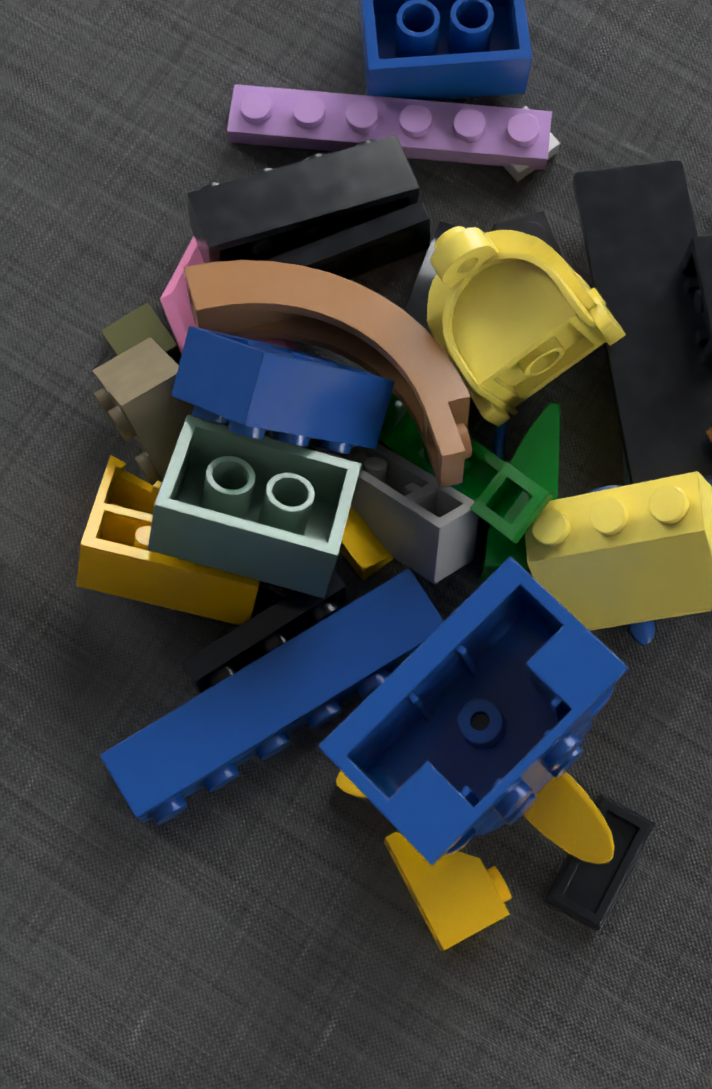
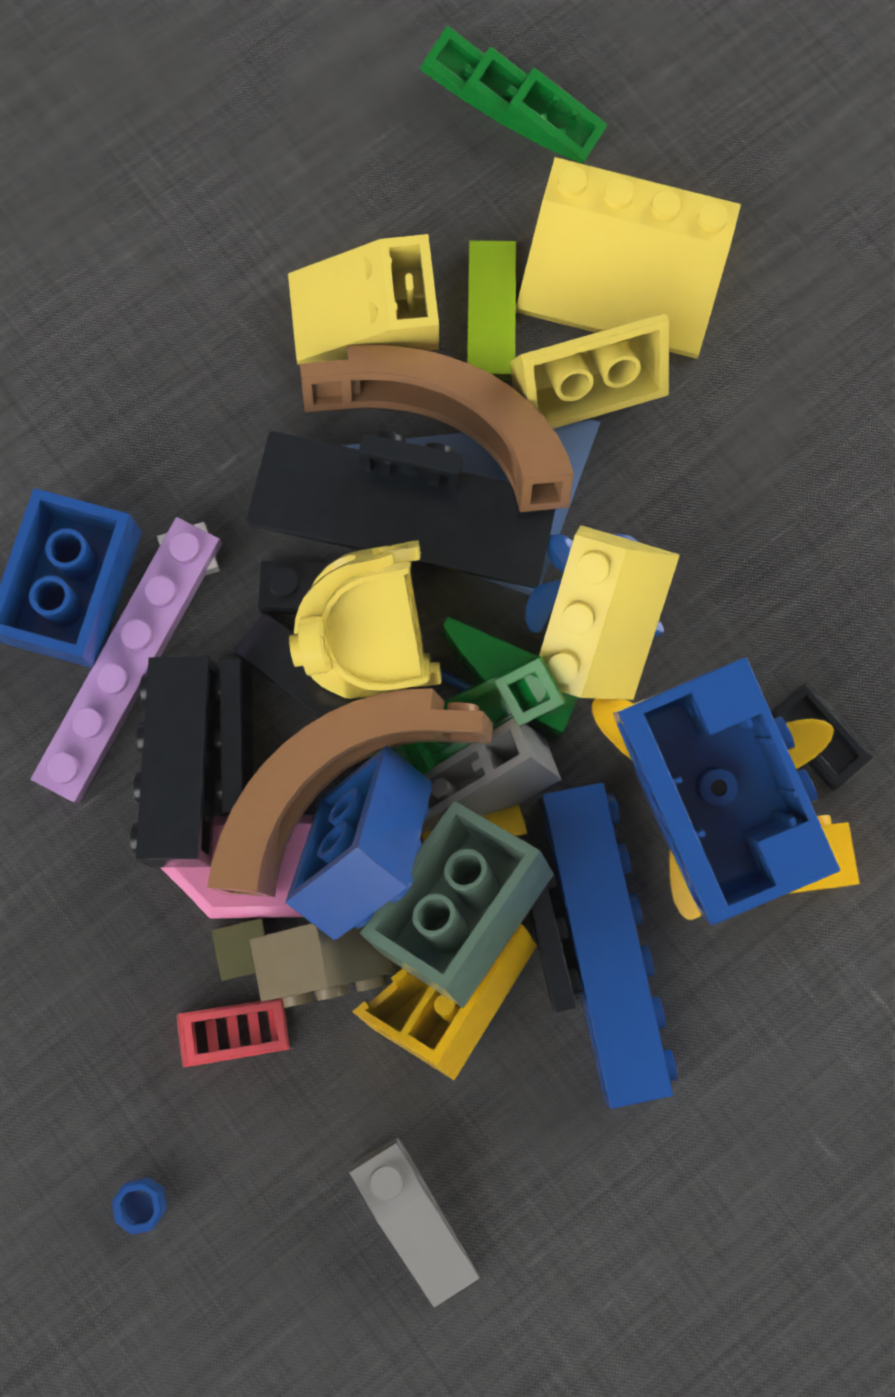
camera: 70 degrees left, 5 degrees up
none -> coral slope [176,998,290,1068]

